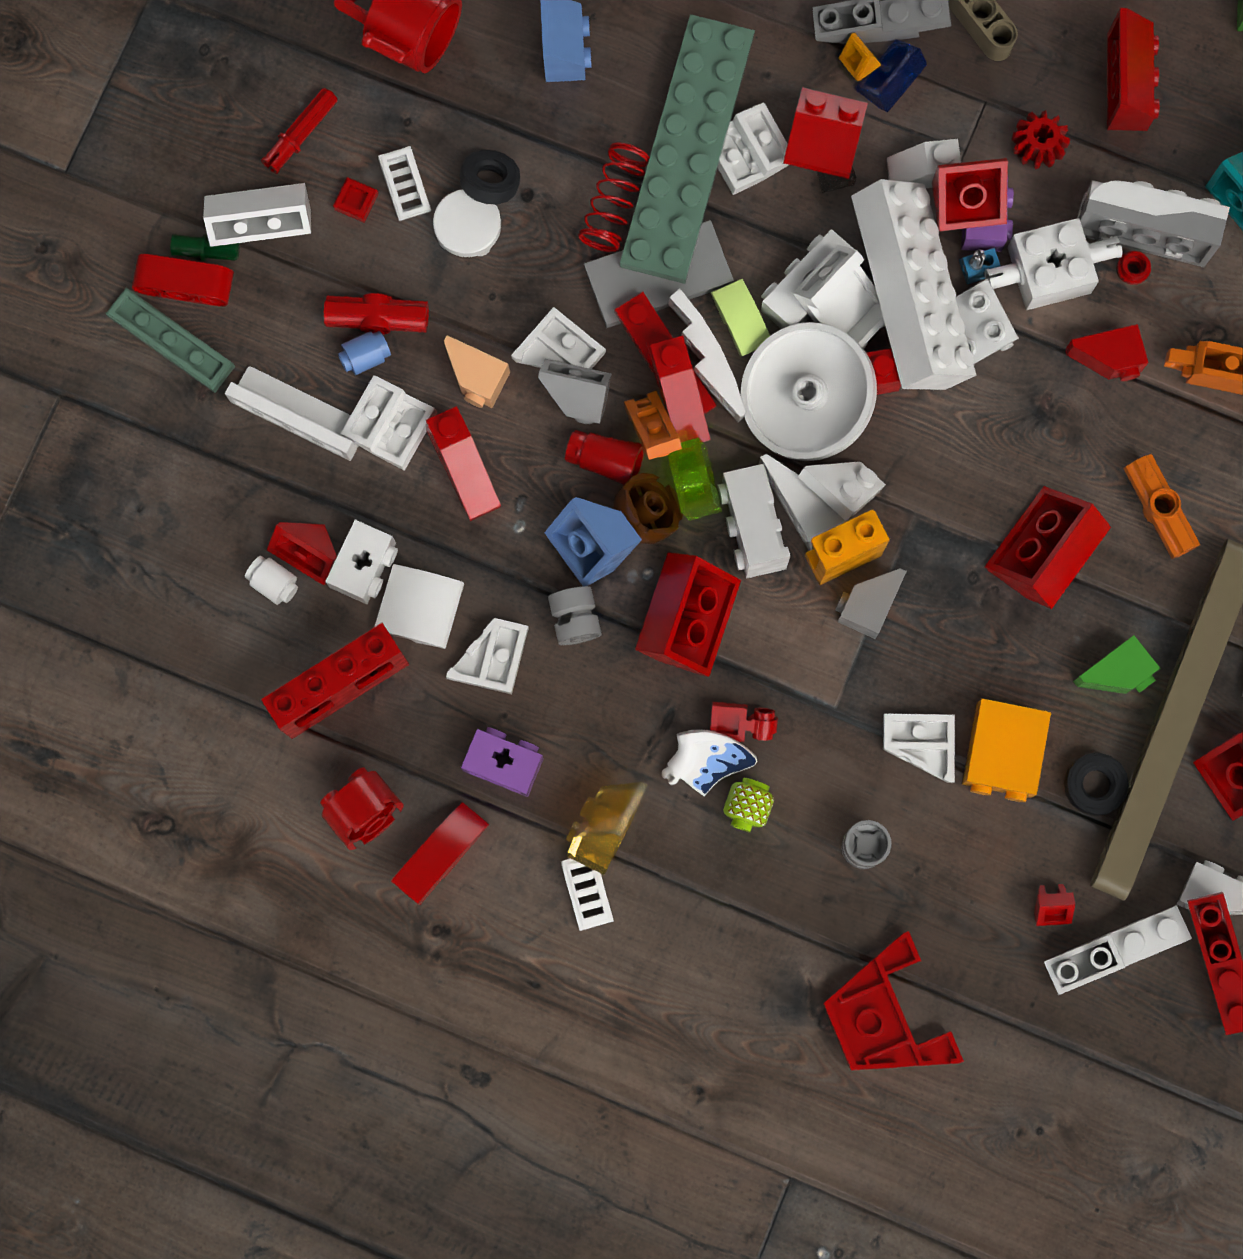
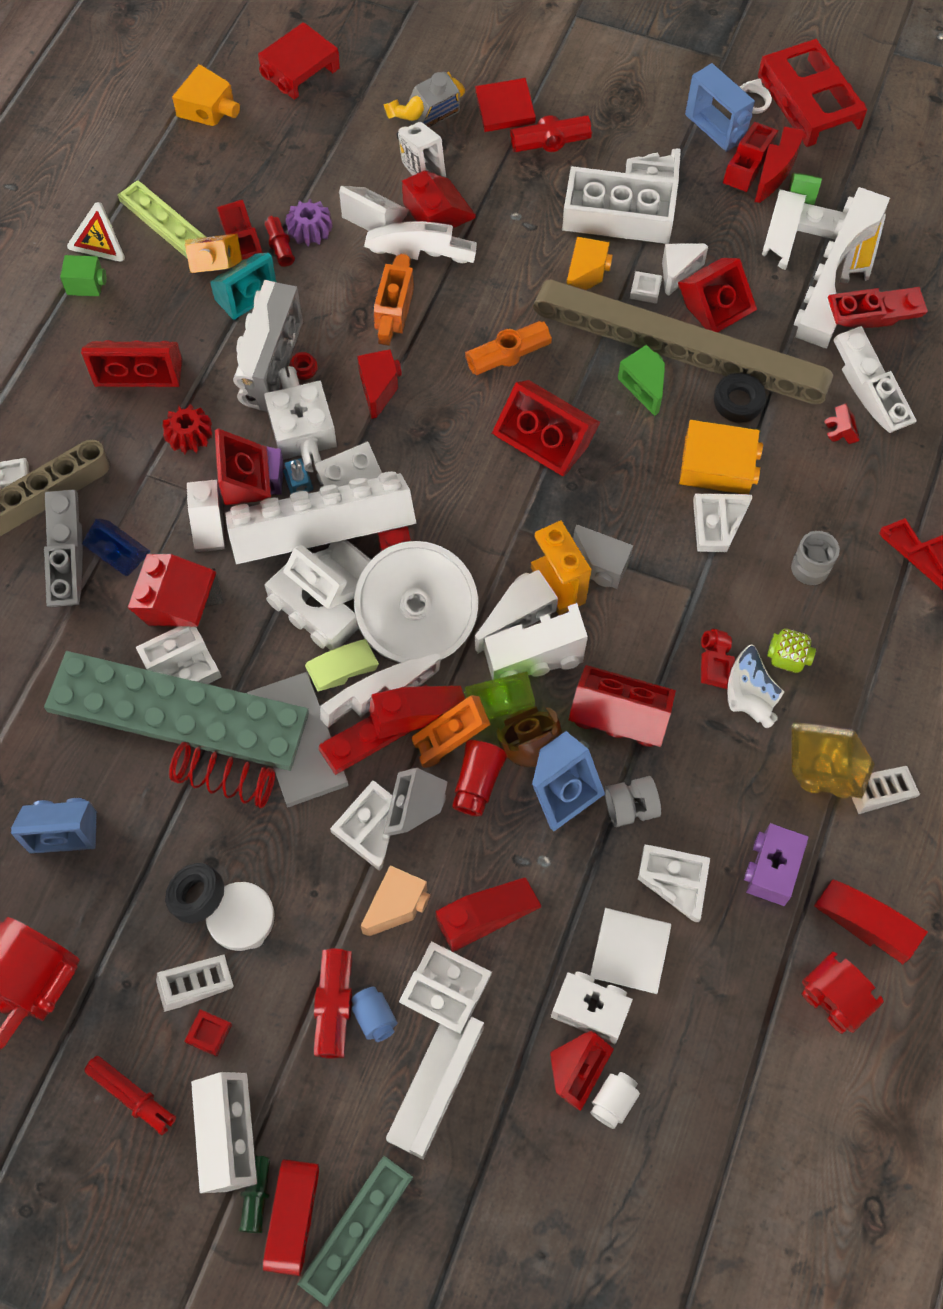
camera: 95 degrees left, 15 degrees down
red window [261,623,410,739] -> none
white wing [797,462,886,522] -> none
light orange slope [839,33,881,81] -> none

